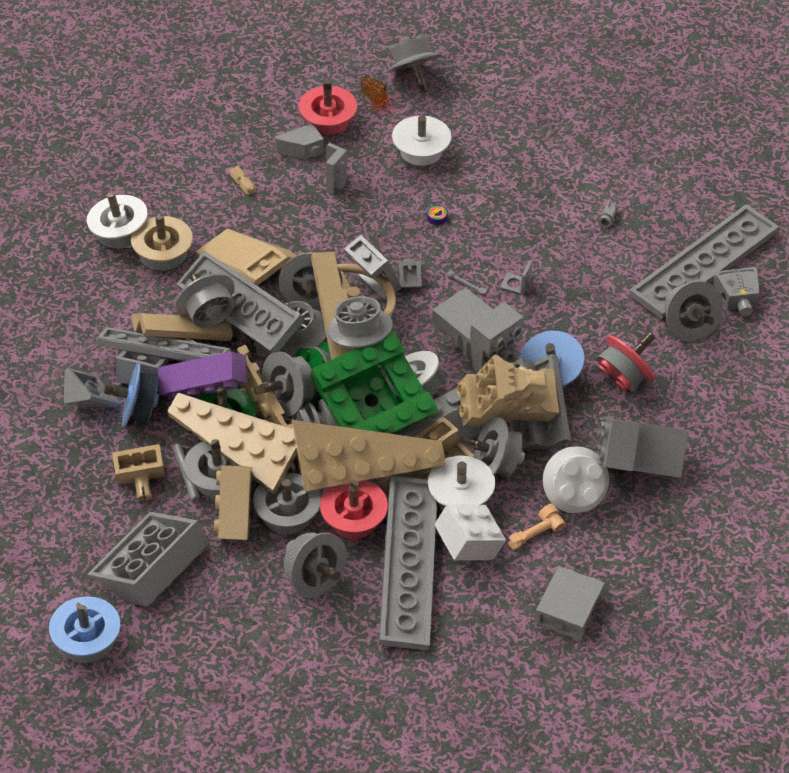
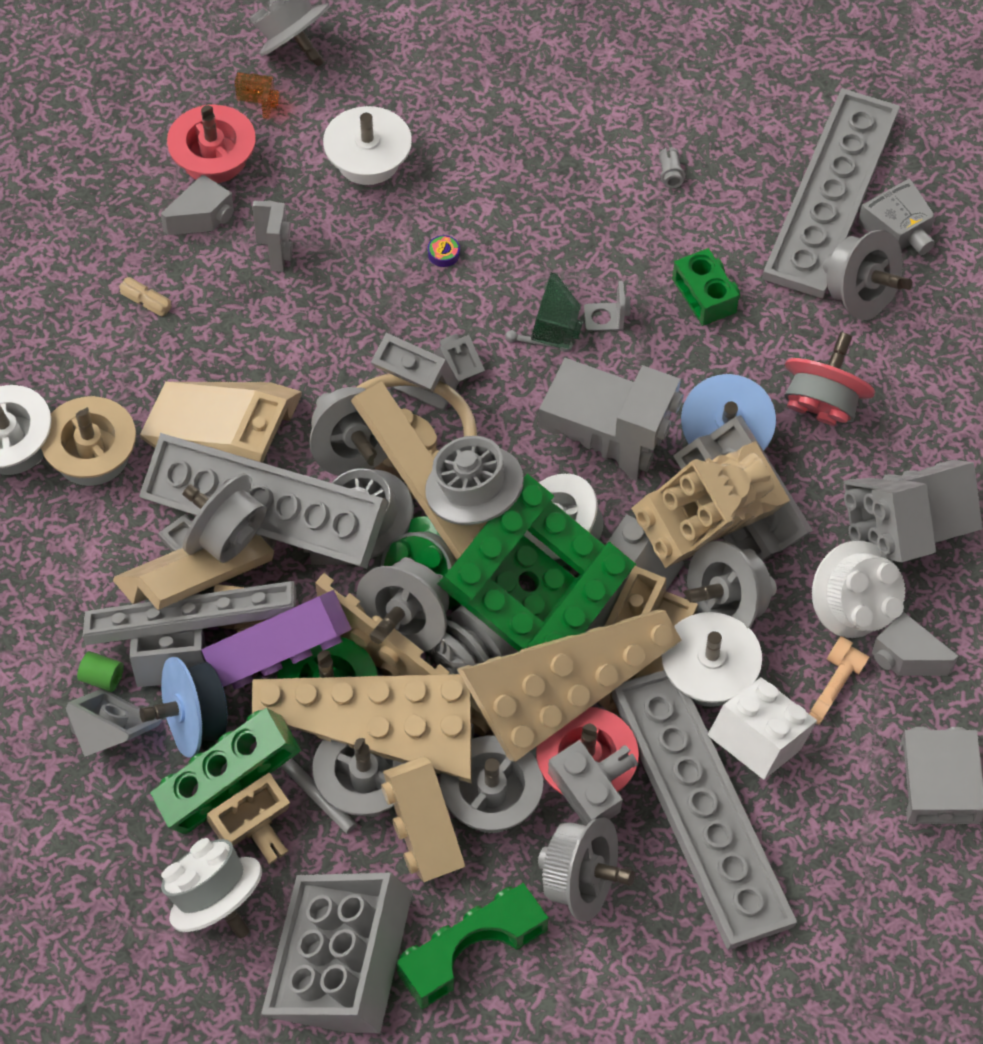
camera: 25 degrees left, 10 degrees up
none -> bright green gear [77,651,124,692]
none -> brick [150,708,302,834]
none -> white piece [161,838,262,939]
none -> green arch [397,883,549,1010]
none -> clear green slope [531,272,584,349]
none -> light grey brick [548,740,638,826]
none -> green brick [672,248,741,326]
none -> light grey slope [872,612,958,676]

